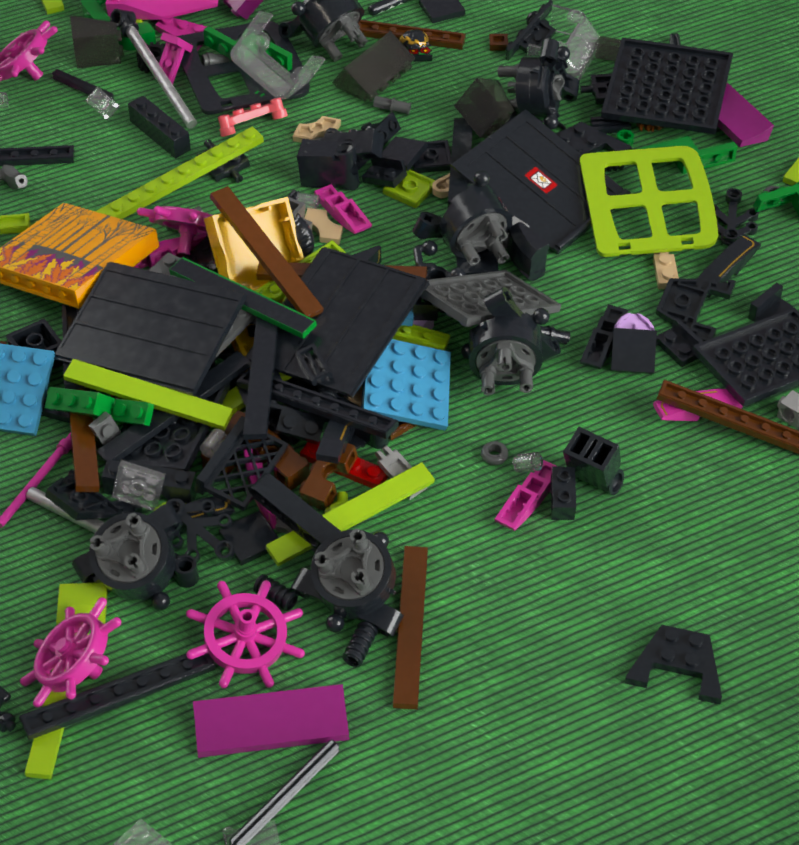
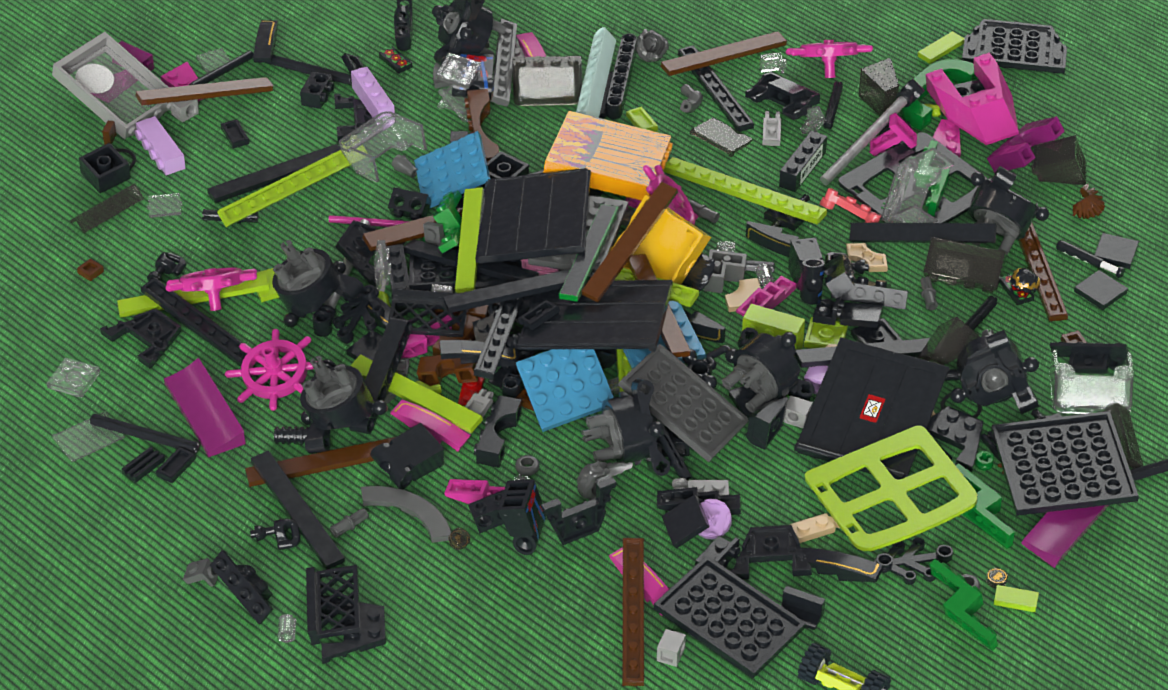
camera: 70 degrees right, 5 degrees down
none -> black wing [100,308,181,369]
none -> black tile [122,447,165,483]
none -> black tile [155,447,196,484]
none -> dark grey bracket [183,558,218,587]
none -> black bracket [210,550,273,624]
none -> black piece [250,518,300,550]
none -> black tile [251,450,345,570]
none -> clear piece [277,614,296,643]
none -> black fence [306,565,361,645]
none -> dark grey axle [330,508,369,538]
none -> dark grey tile [361,486,452,543]
none -> black piece [370,423,444,490]
none -> black brick [388,187,431,220]
none -> dark pink slope [390,400,471,451]
none -> clear smoke tile [448,528,470,550]
none -> black arch [474,395,522,468]
none -> black wing [541,477,617,545]
none -> dark grey hair [577,461,633,501]
none -> light grey hinge [672,478,729,496]
none -> clear smoke piece [690,117,753,157]
none -> lime brick [742,304,805,357]
none -> black bracket [745,72,820,120]
none -> black slope [746,221,799,257]
none -> light grey hinge [762,111,781,146]
none -> black tile [849,223,997,243]
none -> black axle [953,296,998,345]
none -> tile [986,568,1008,588]

